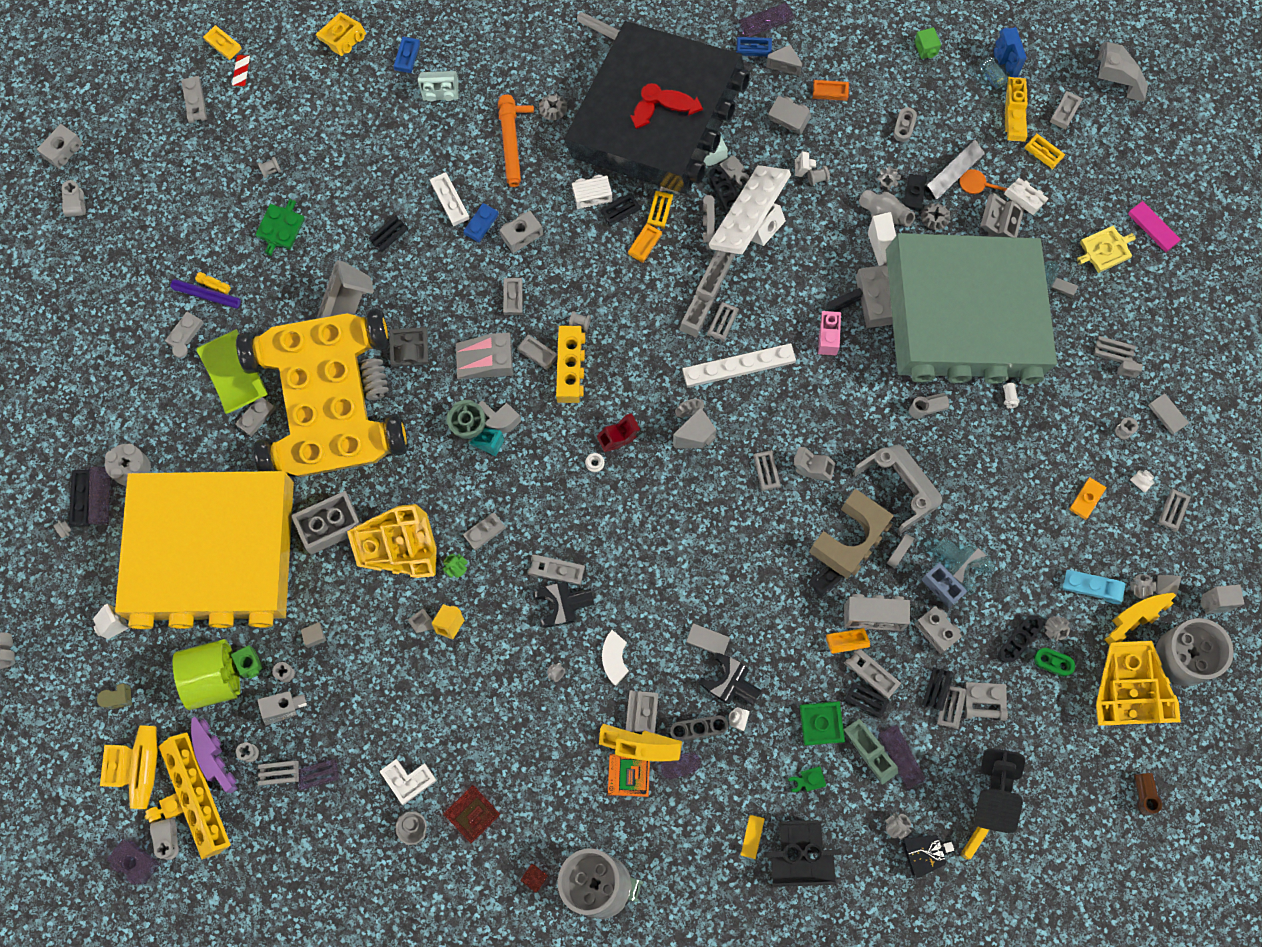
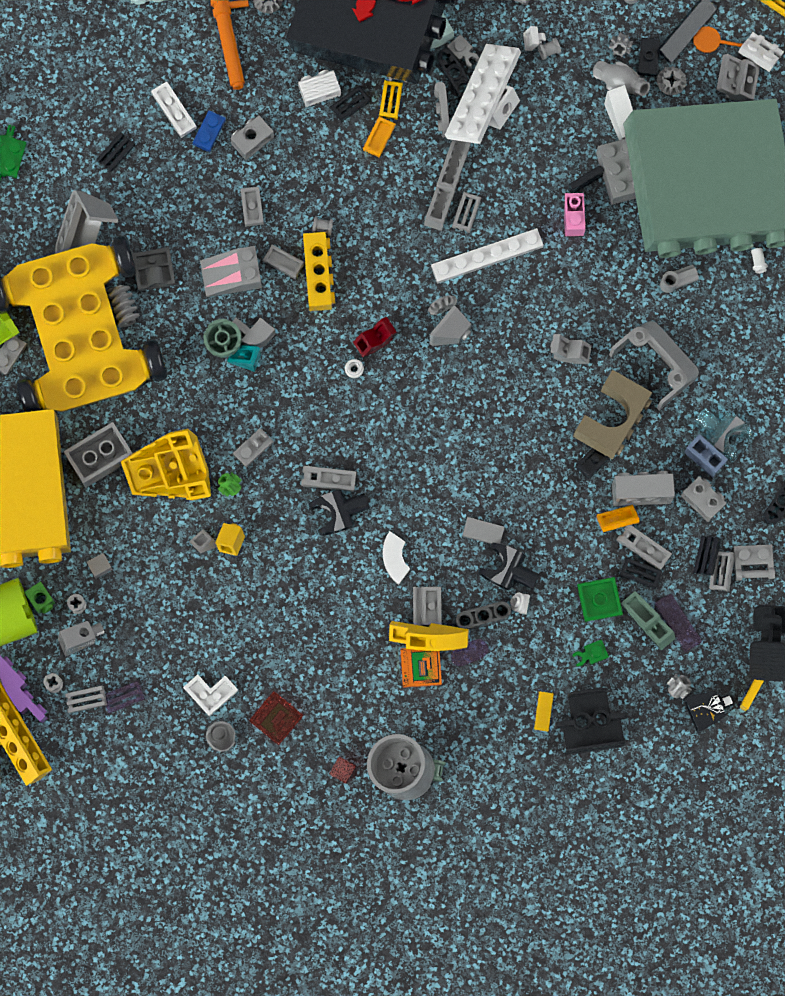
camera: 10 degrees left, 5 degrees up
light grey plate [547,663,565,682] -> none
light grey tile [753,450,781,492] -> none
light grey beam [886,533,915,569] -> none

